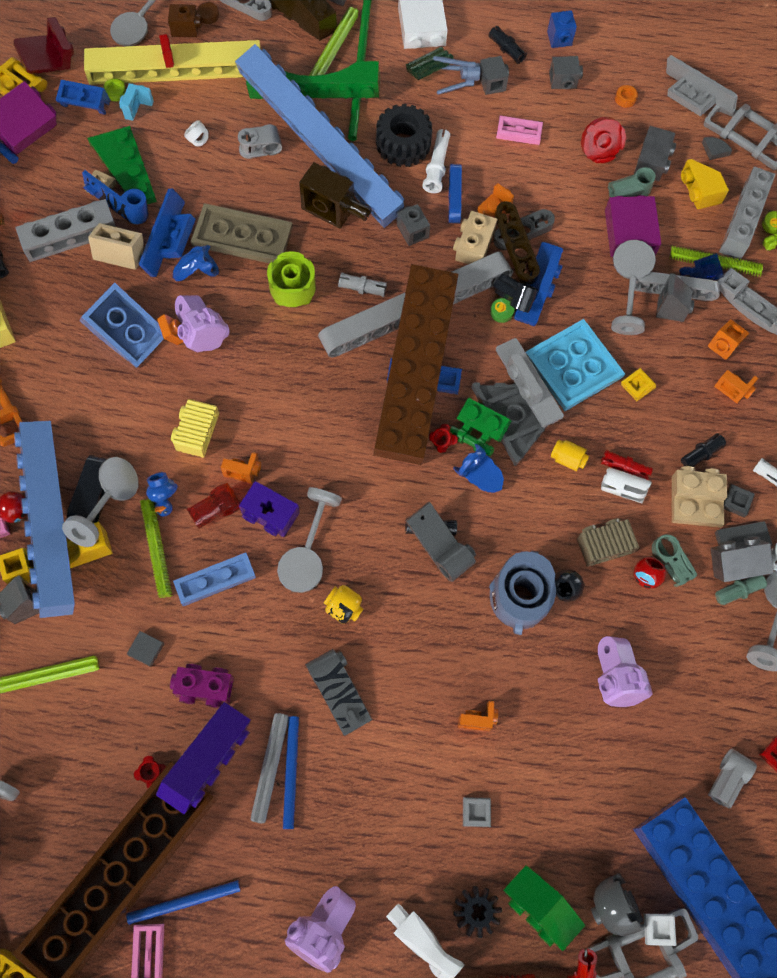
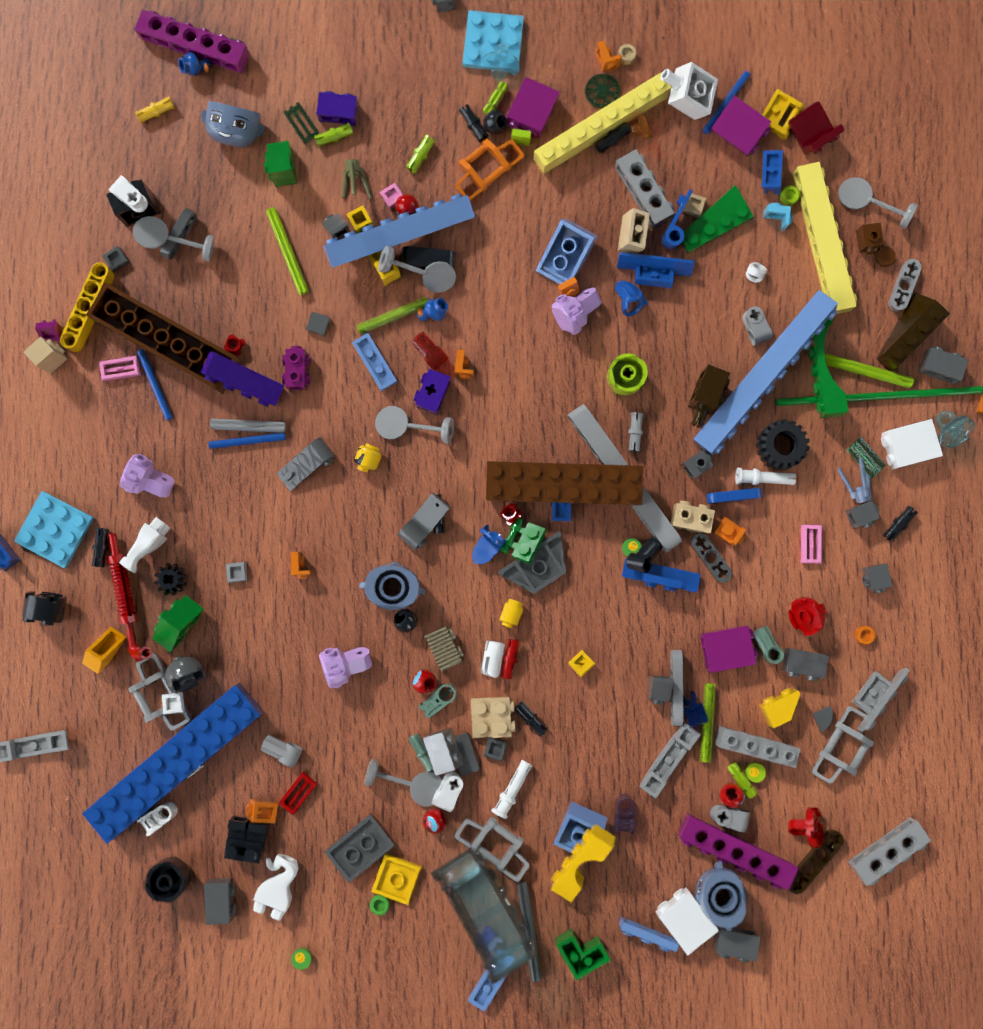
camera: 85 degrees right, 15 degrees up
red tile [159,34,174,68] -> none
light yellow brick [171,399,219,458] -> none
dark tan plate [191,203,293,263] -> none
dark brown beam [495,201,540,285] -> none
light grey bracket [496,338,564,428] -> none
medium azure plate [525,319,625,411] -> none
blue brick [547,10,577,48] -> none
light grey piece [611,240,656,335] -> none
orange bracket [708,319,749,360] -> none
orange bracket [714,370,758,404] -> none

